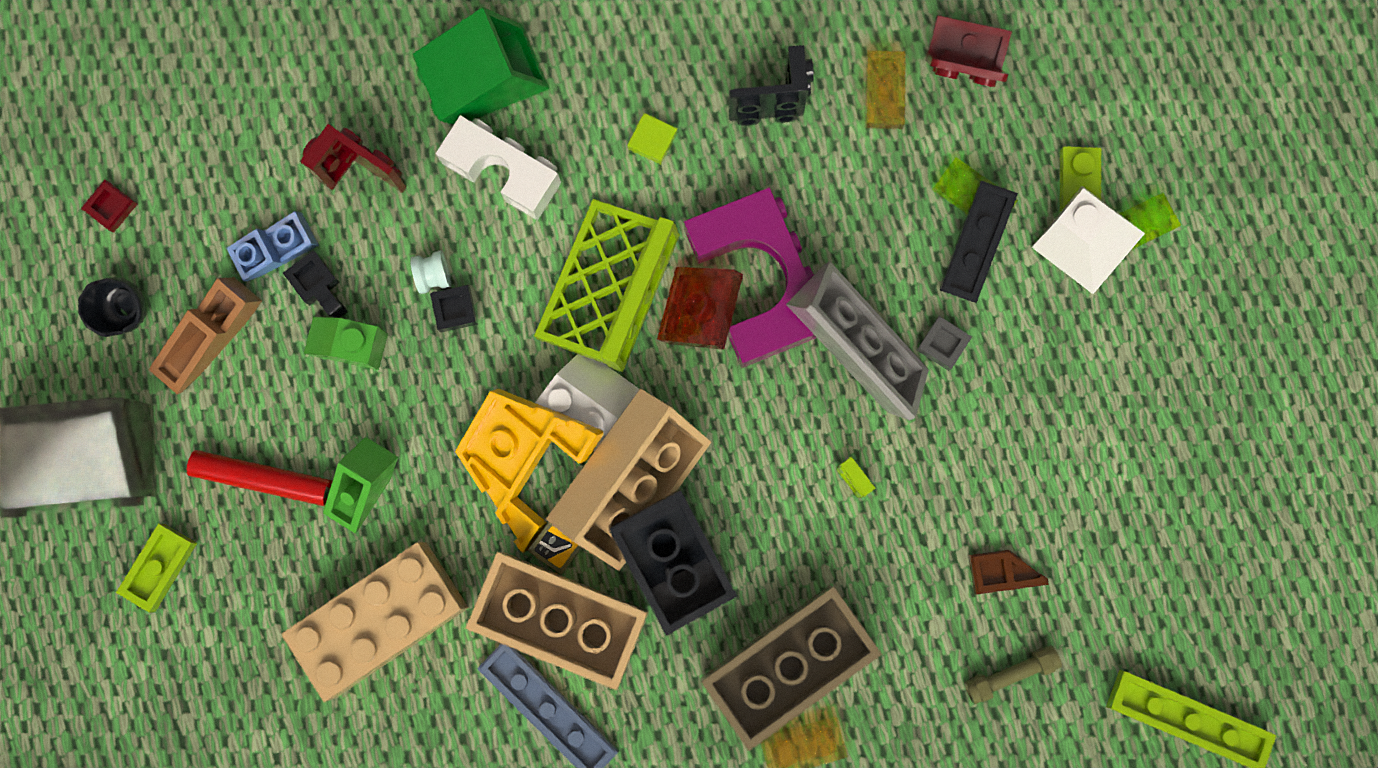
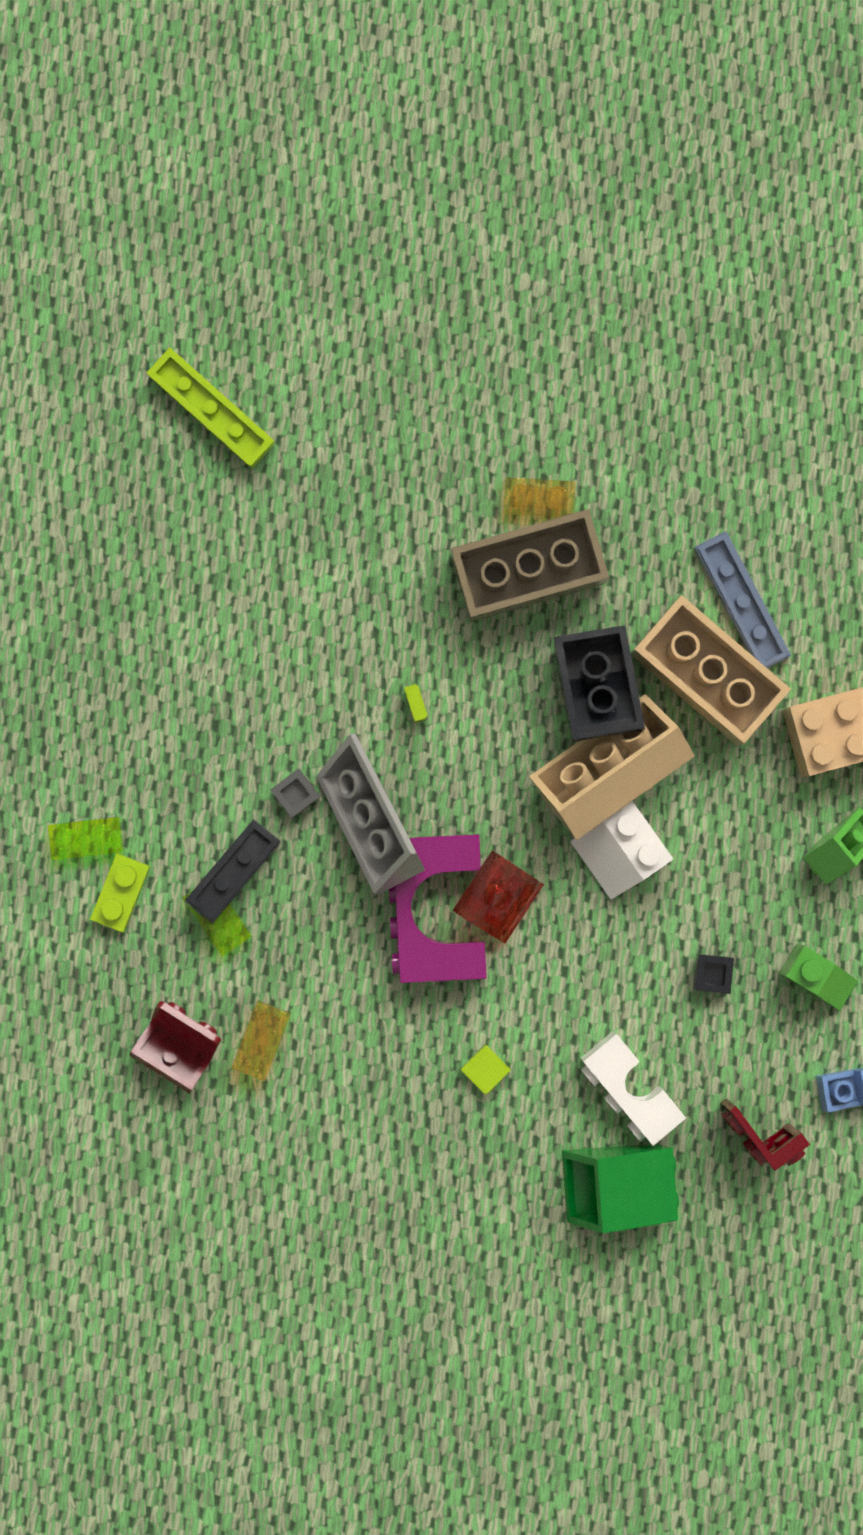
camera: 165 degrees left, 5 degrees up
black plate [283,250,348,318] -> none
light aqua wheel [410,250,451,294] -> none
yellow wing [455,389,604,553] -> none
slope [528,523,582,575] -> none
lime fence [534,199,680,372] -> none
black bracket [729,45,814,126] -> none
olive bar [964,645,1062,705] -> none
reddish brown tile [968,550,1049,595] -> none
white slope [1032,186,1145,294] -> none

